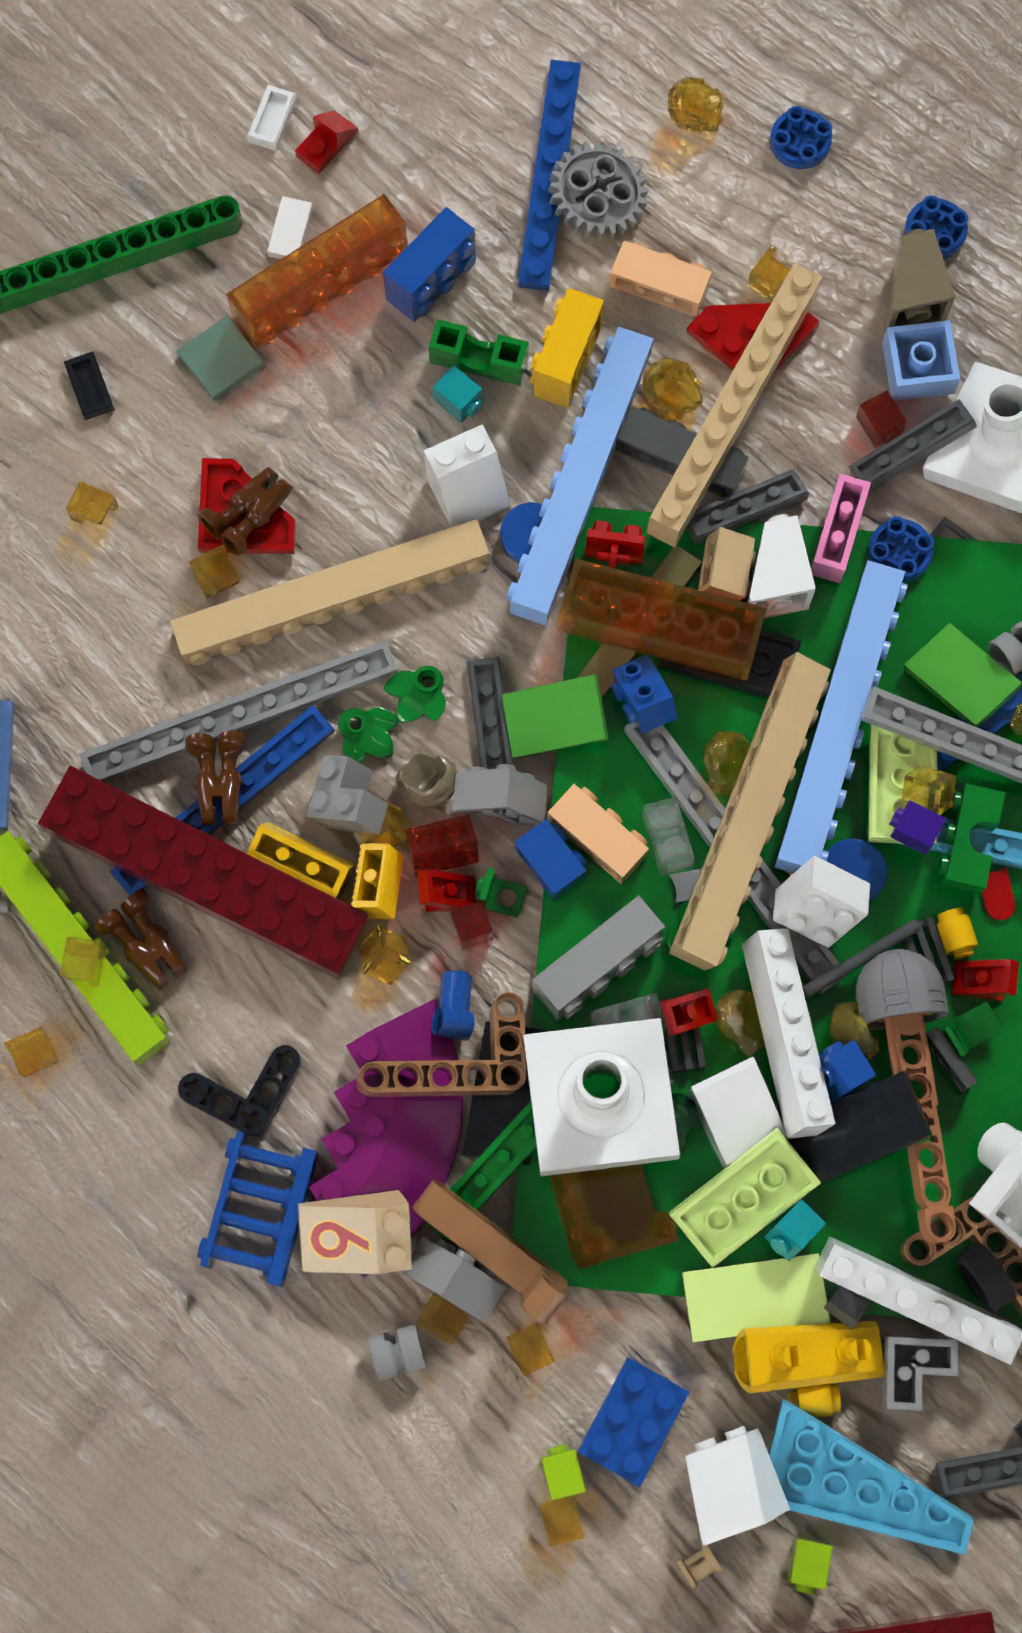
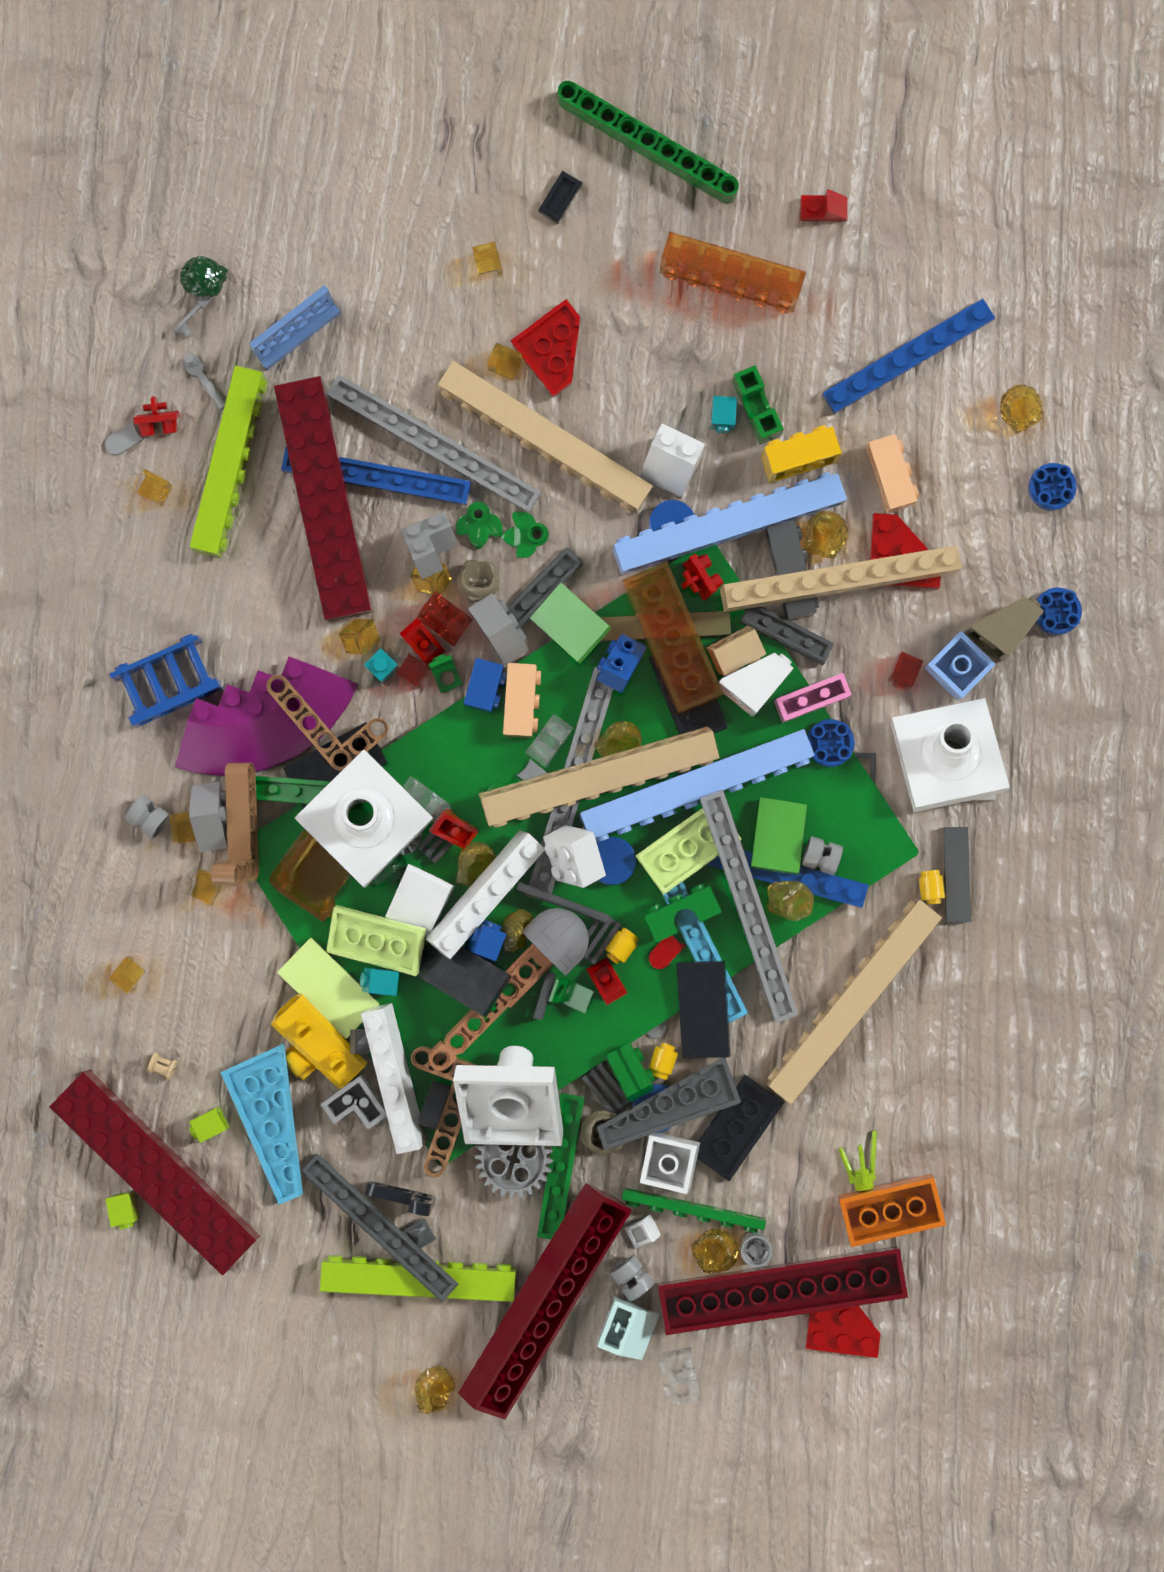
camera: 50 degrees right, 10 degrees up
clear yellow panel [60,937,106,987] -> none
reddish brown piece [93,889,187,990] -> none
sand green tile [176,316,265,402] -> none
black beam [178,1045,301,1137] -> none
reddish brown piece [185,730,247,826] -> none
reddish brown piece [197,467,293,556] -> none
yellow brick [246,822,356,898] -> none
white tile [247,85,297,151] -> none
white tile [267,196,313,263] -> none
tan slope [297,1190,412,1274] -> none
yellow brick [351,843,404,920] -> none
blue brick [383,206,476,322] -> none
blue piece [432,971,474,1041] -> none
light grey brick [532,896,665,1022] -> none
lime brick [541,1444,586,1500] -> none
light grey gear [548,141,649,240] -> none
blue brick [577,1357,689,1487] -> none
white slope [685,1426,790,1546] -> none
clear yellow panel [748,245,790,302] -> none
dark grey tile [849,399,977,493] -> none
dark purple brick [889,800,946,855] -> none
clear yellow panel [902,766,956,815] -> none
none -> teal brick [364,648,400,685]

